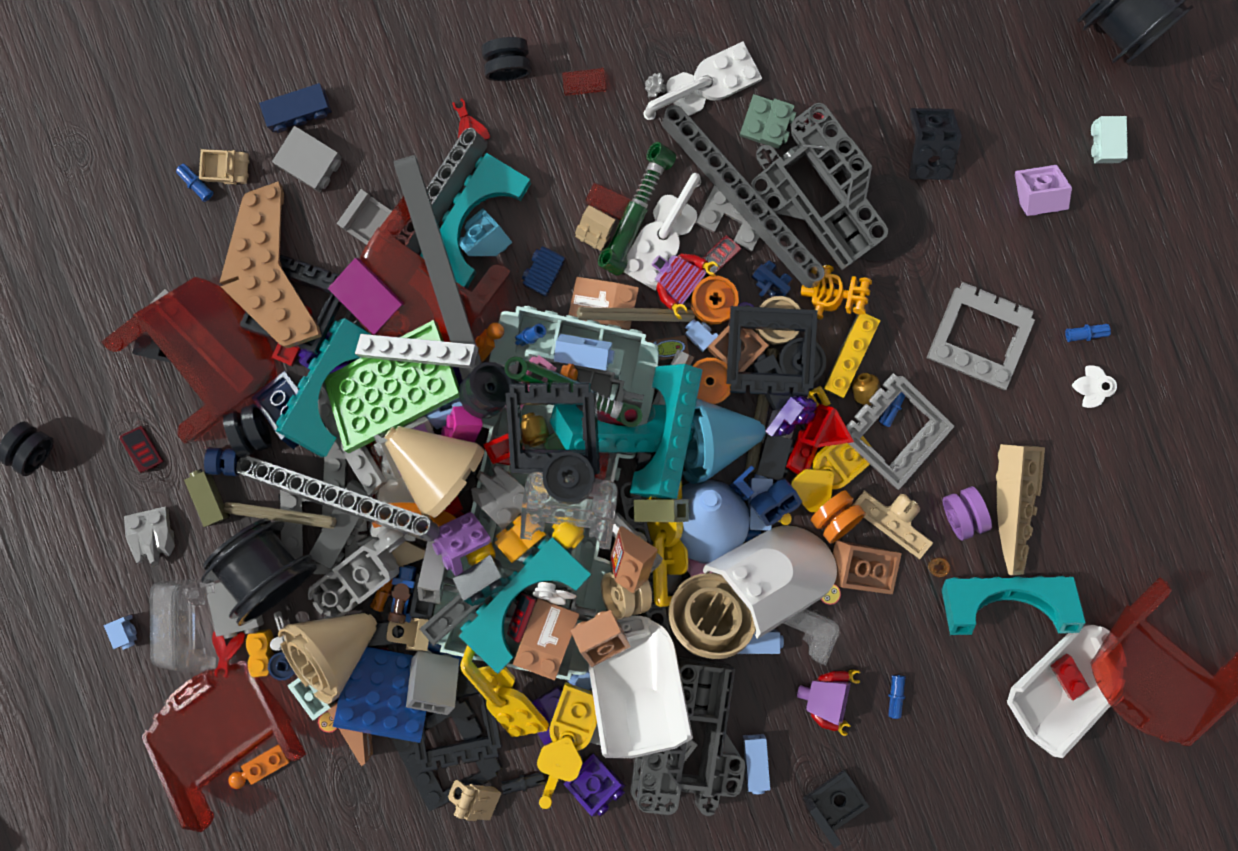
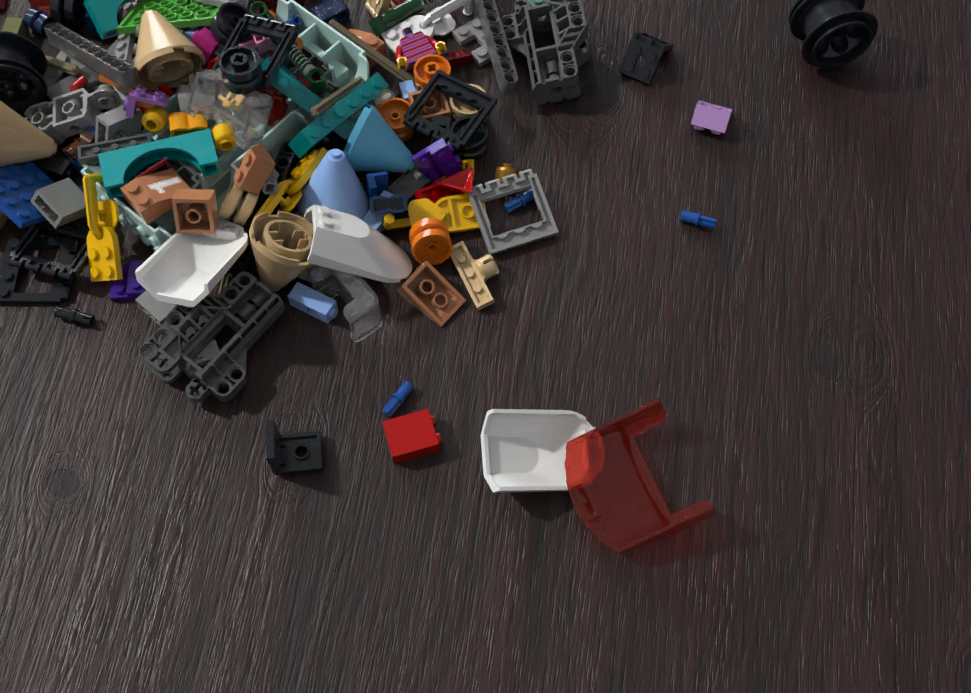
camera: 30 degrees right, 25 degrees down
tan piece [386,617,429,651] -> none
tan piece [448,780,501,821] -> none
brick [453,555,510,606] -> none
white plate [533,582,576,605] -> none
yellow plate [537,682,597,809] -> none
light blue brick [554,334,615,370] -> none
dark purple plate [564,754,626,816] -> none
olive brick [634,499,689,522] -> none
light blue brick [743,734,770,794] -> none
dark blue hips [751,261,793,297] -> none
medium lavender torso [797,669,860,736] -> none
light orange piece [801,265,872,319] -> none
tile [821,585,841,605] -> none
yellow piece [822,313,880,399] -> none
light grey hinge [926,282,1035,390] -> none
clear orange bush [928,557,950,577] -> none
teal arch [942,576,1085,635] -> none
medium lavender wheel [943,486,992,541] -> none
tan wedge [996,444,1045,575] -> none
red plate [1050,654,1090,701] -> none
white plate [1072,366,1117,408] -> none
light aqua brick [1091,116,1127,163] -> none
none -> red arm [70,76,88,92]
none -> dark tan axle [310,76,364,117]
none -> red brick [382,409,442,464]

